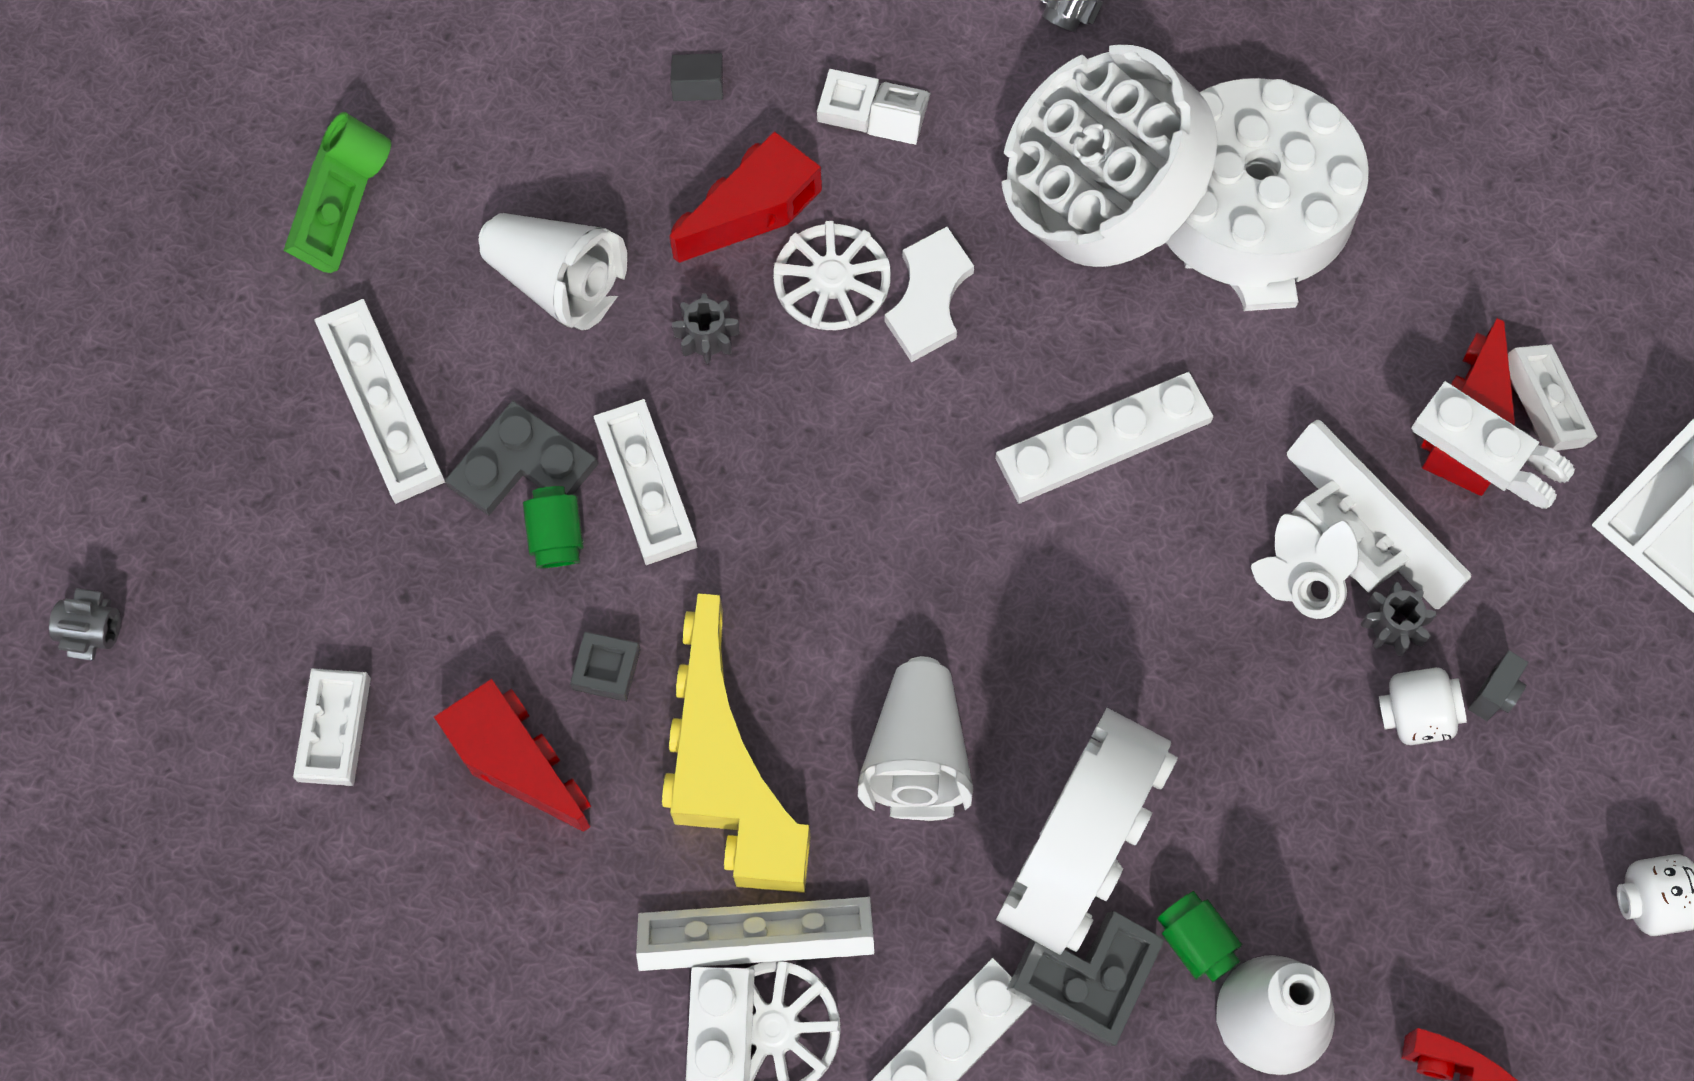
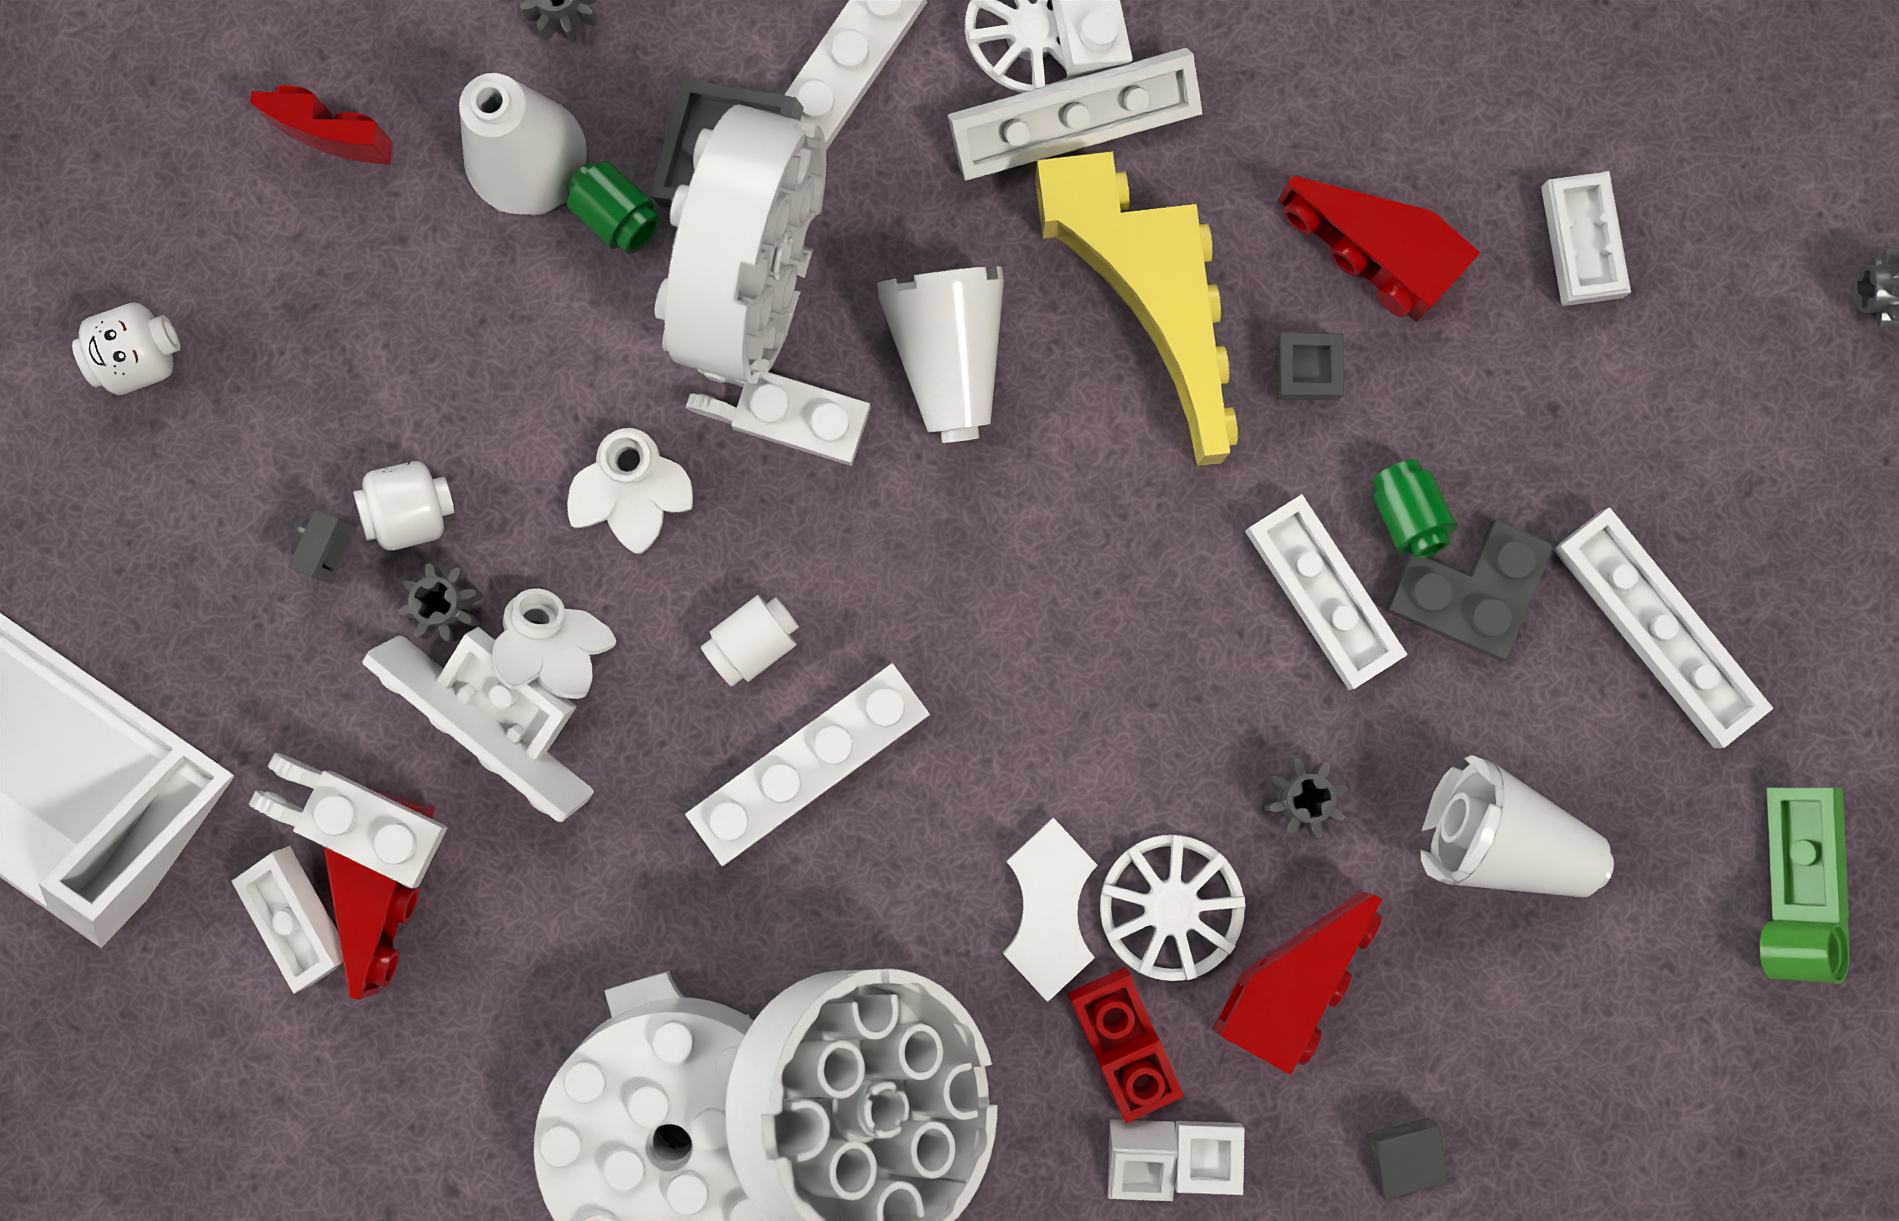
camera: 165 degrees right, 15 degrees up
none -> white plate [567,428,693,554]
none -> white hinge [685,369,871,466]
none -> white brick [701,595,799,686]
none -> red slope [1067,966,1185,1124]

